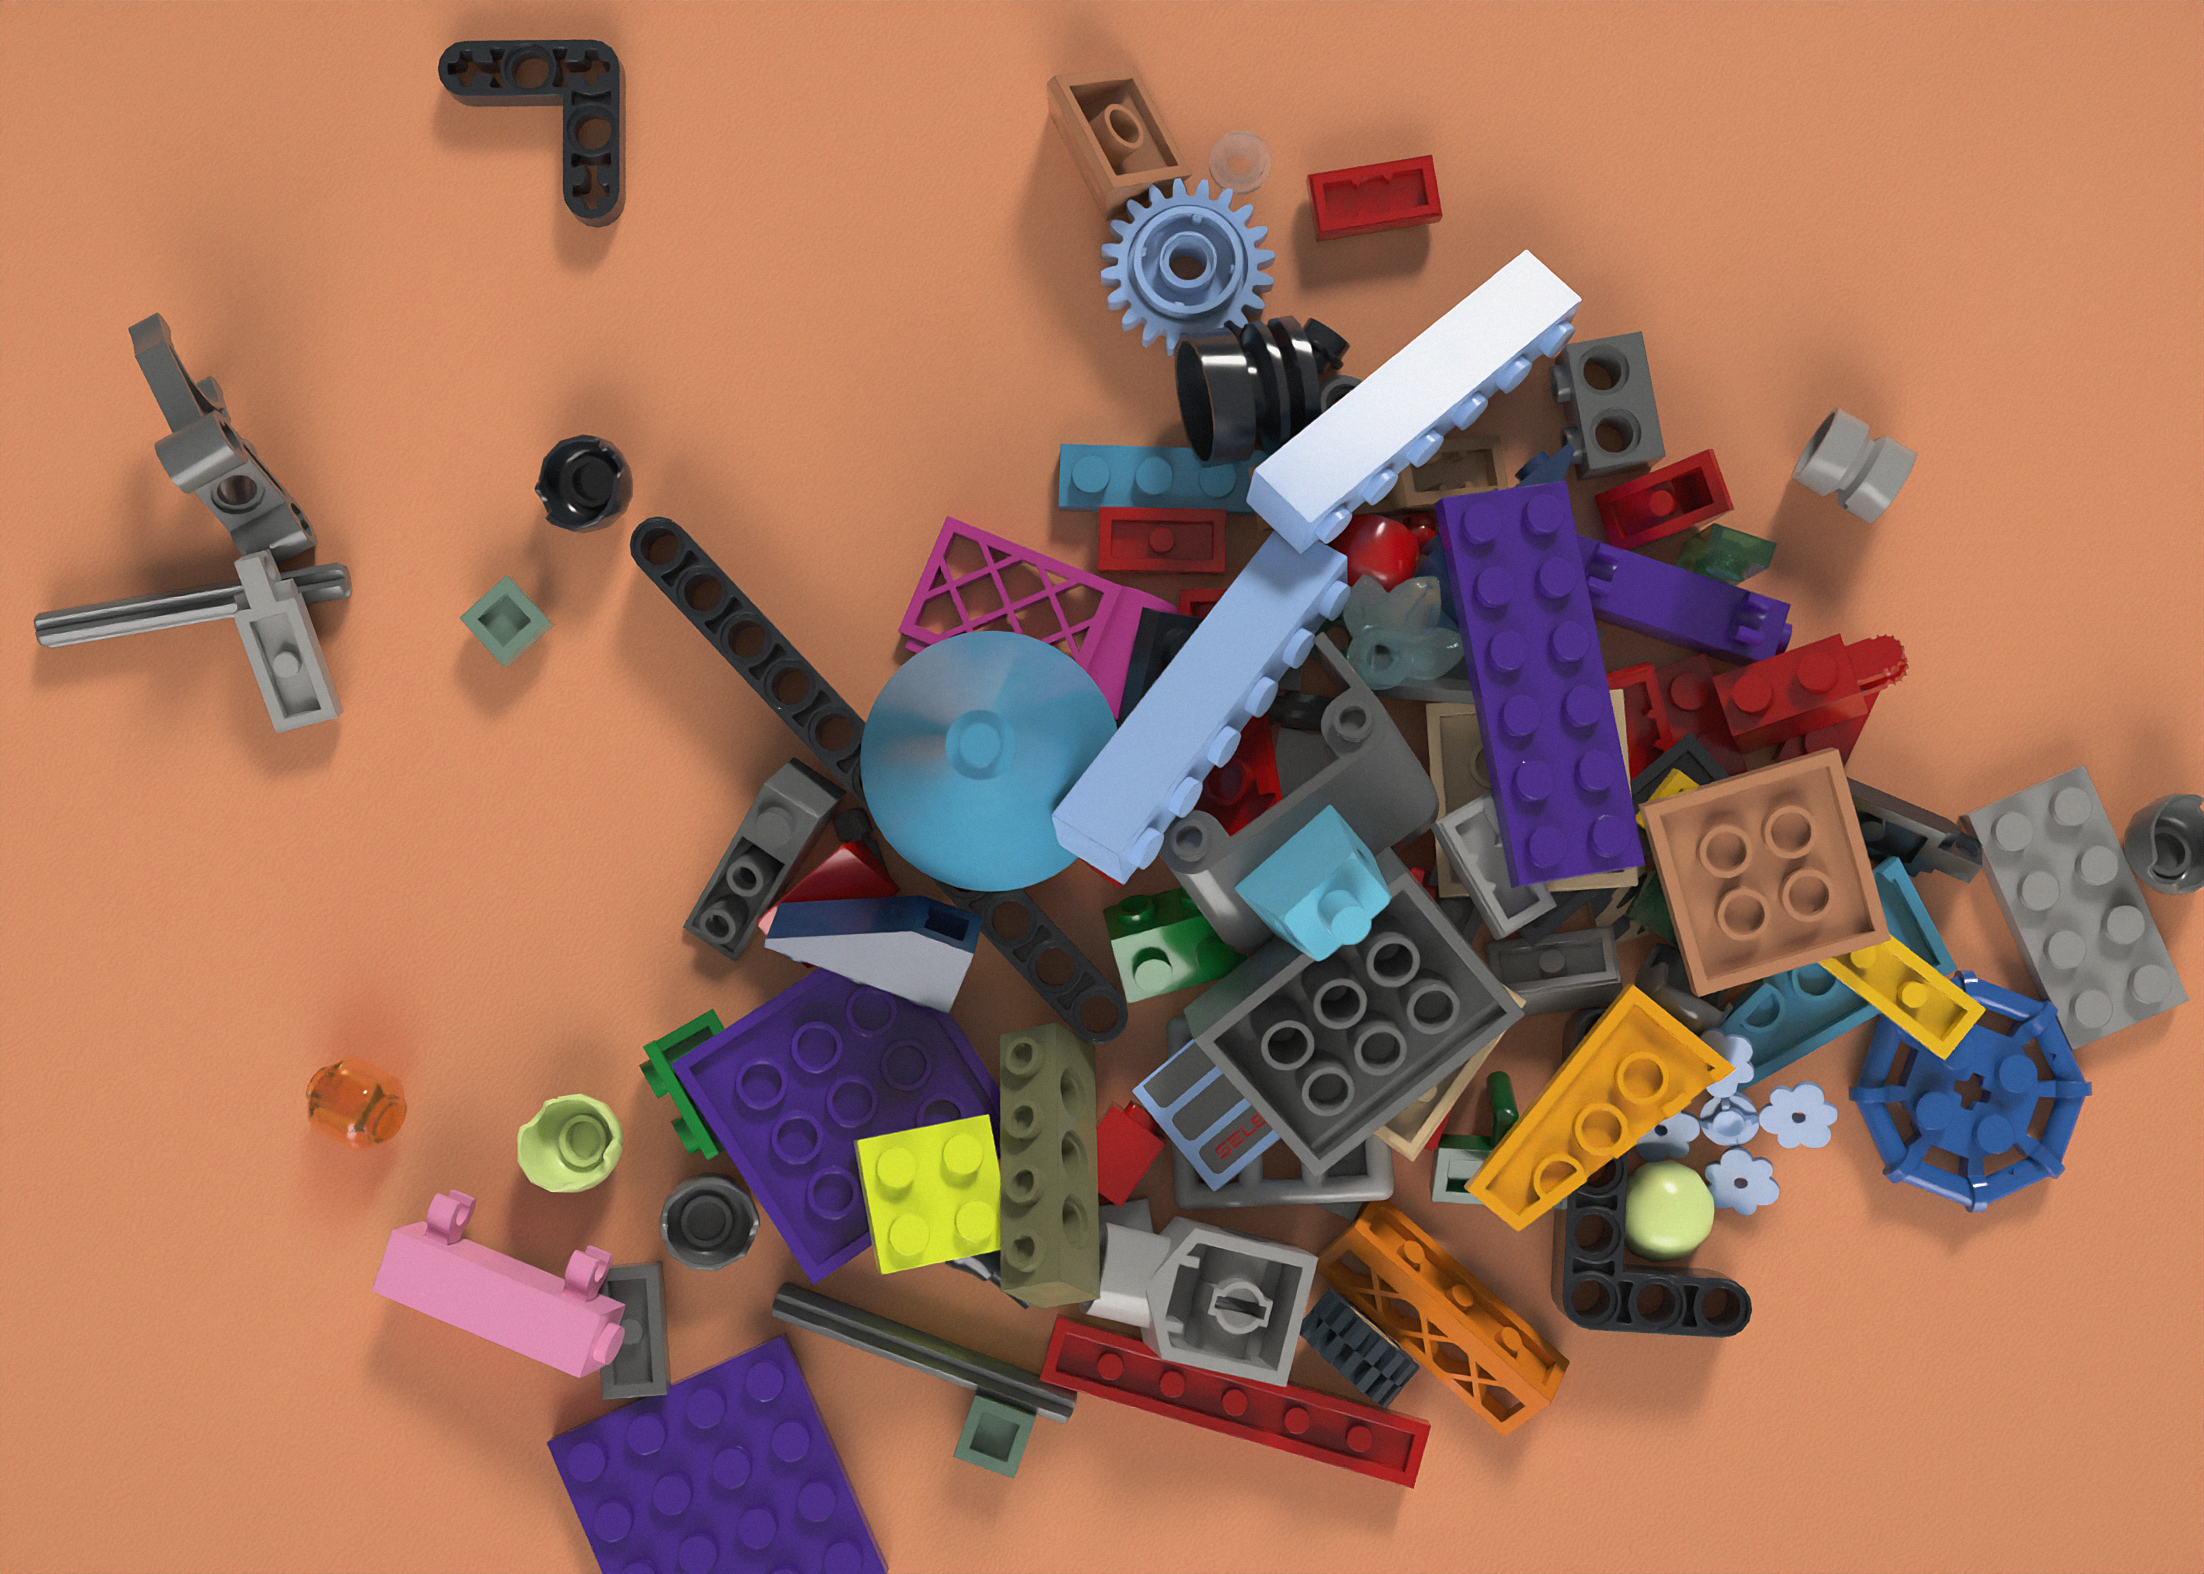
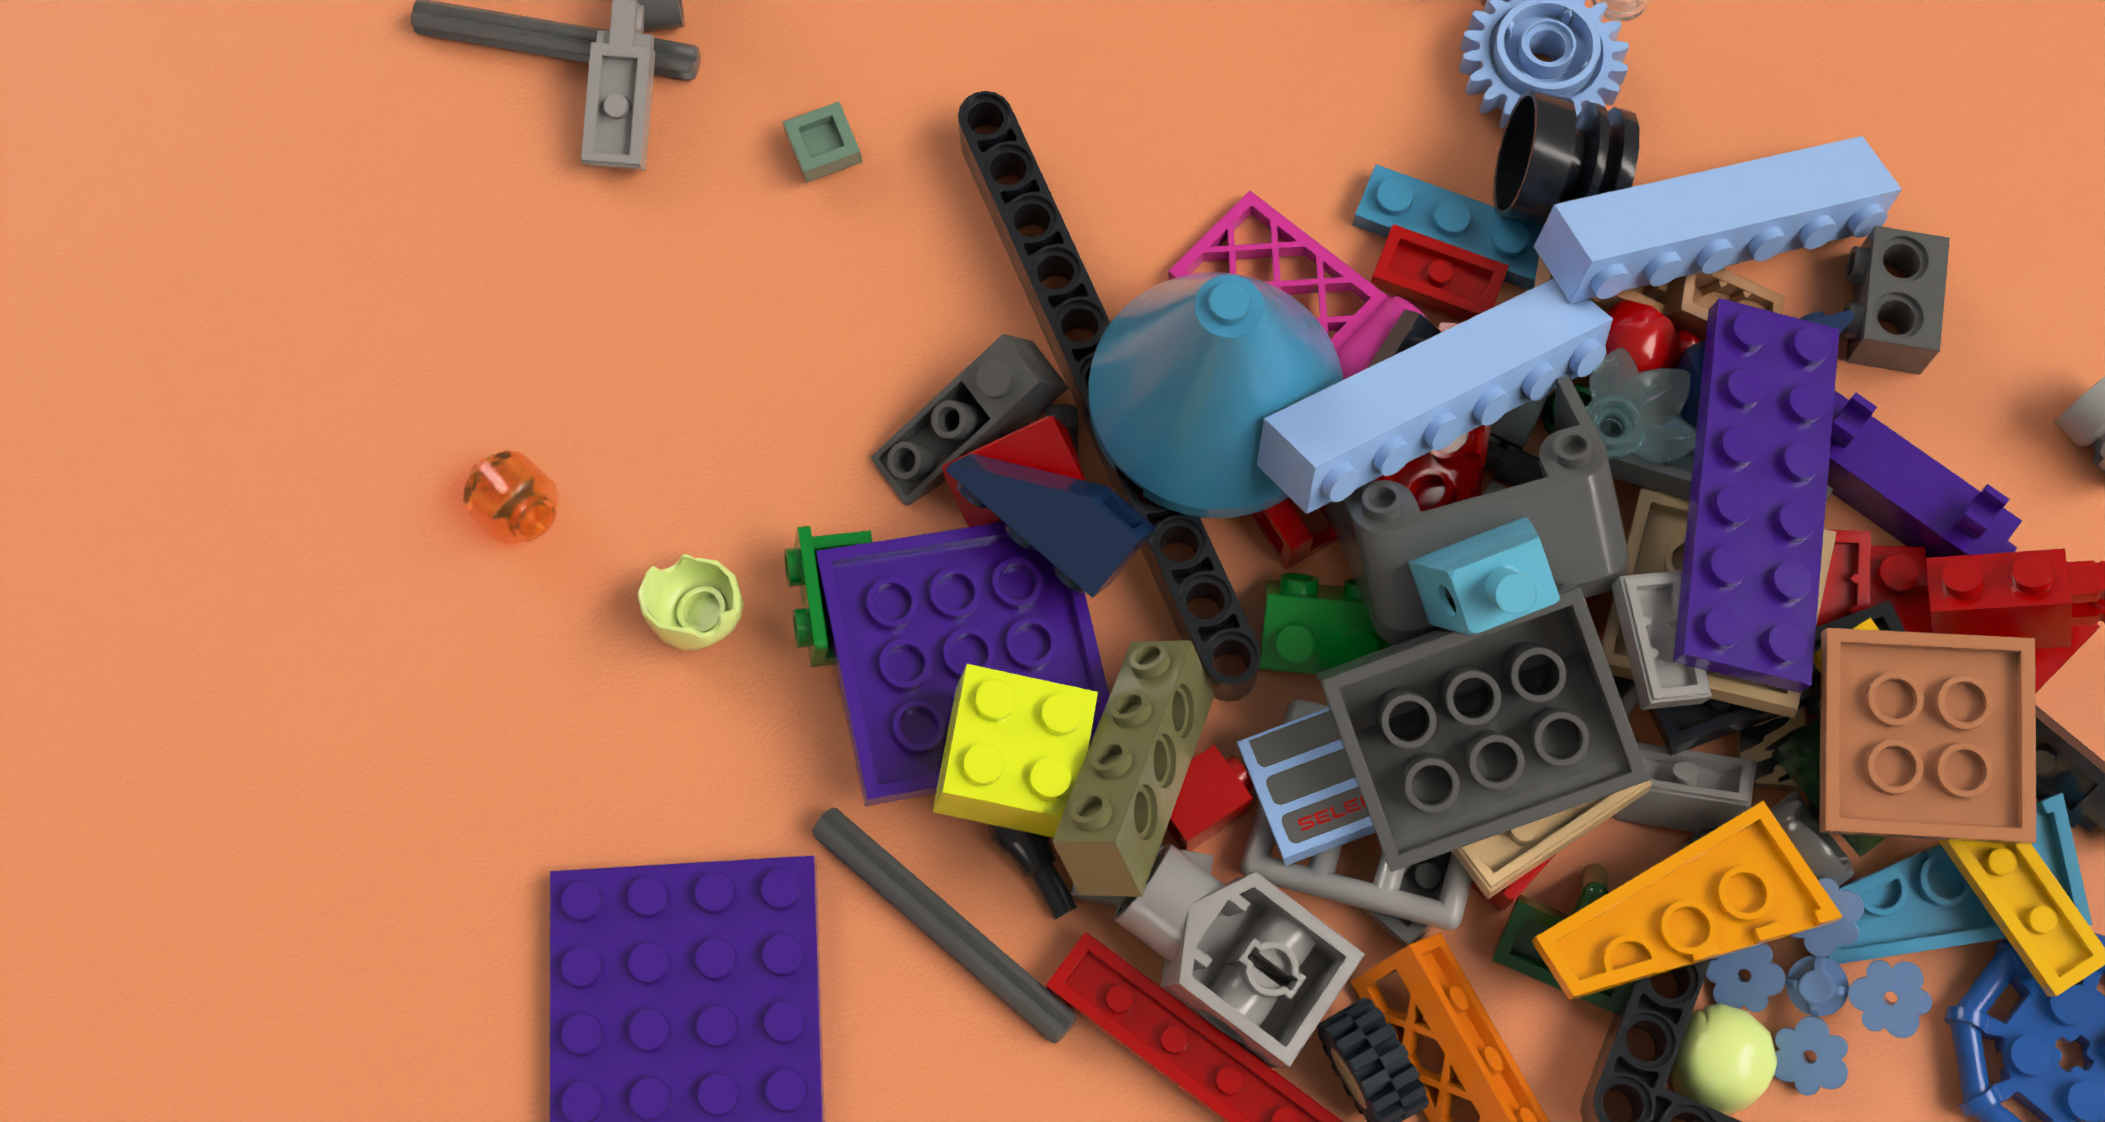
camera: 20 degrees right, 15 degrees down
bright pink brick [372,1190,626,1378] -> none
black hair [534,434,633,533] -> none
dark grey plate [598,1261,671,1400] -> none
dark grey hair [659,1172,760,1271] -> none
sand green plate [953,1392,1036,1479] -> none
black plate [1302,318,1350,375] -> none
red plate [1306,155,1443,242] -> none
red slope [1594,449,1735,551] -> none
clear green plate [1675,523,1777,586] -> none

